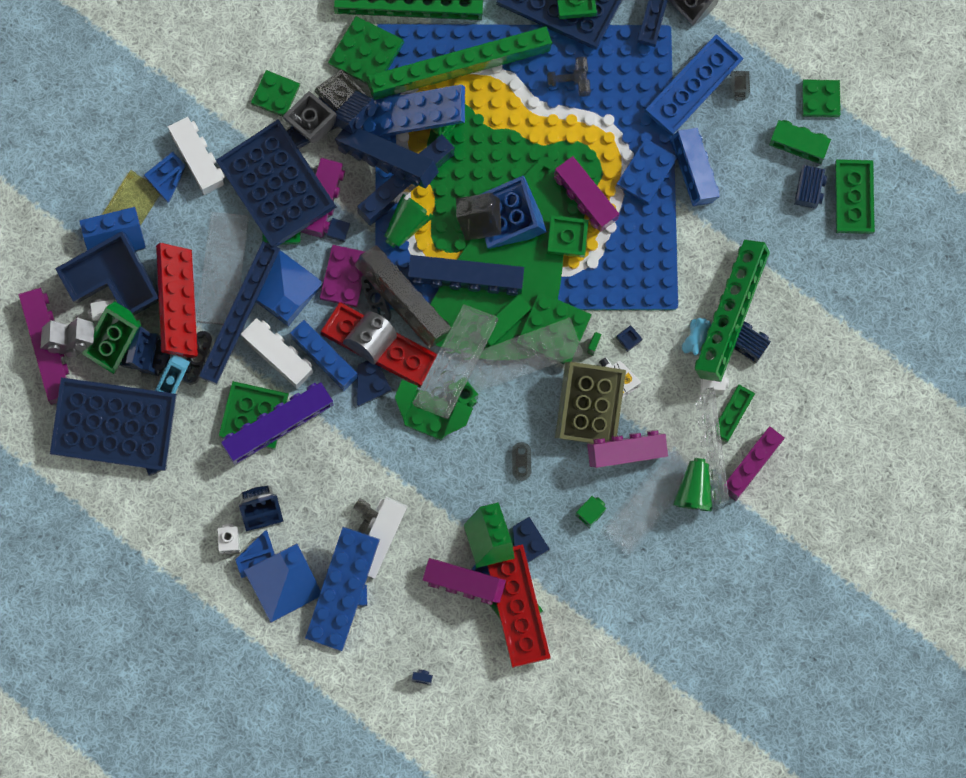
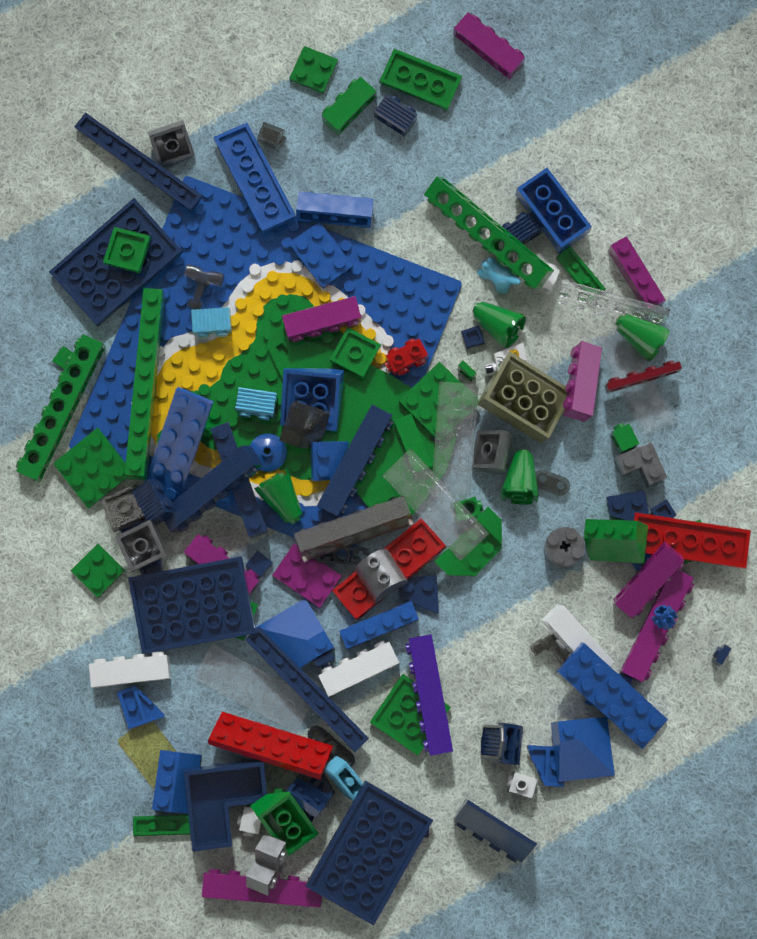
camera: 60 degrees left, 5 degrees up
none -> green tile [133,814,190,836]
none -> medium azure brick [191,307,232,339]
none -> medium azure brick [235,387,277,420]
none -> blue dish [250,434,287,472]
none -> blue wing [311,441,349,481]
none -> dark blue plate [314,652,335,669]
none -> red brick [384,338,428,376]
none -> magenta brick [453,12,525,80]
none -> dark blue slope [454,799,537,863]
none -> flat silver brick [470,430,512,474]
none -> green cone [472,301,527,349]
none -> green cone [500,450,539,505]
none -> blue brick [515,167,592,254]
none -> flat silver brick [544,527,585,568]
none -> dark red plate [604,360,682,394]
none -> flat silver brick [614,442,667,488]
none -> magenta brick [620,571,694,683]
none -> dark blue plate [650,499,677,518]
none -> blue gear [651,605,678,630]

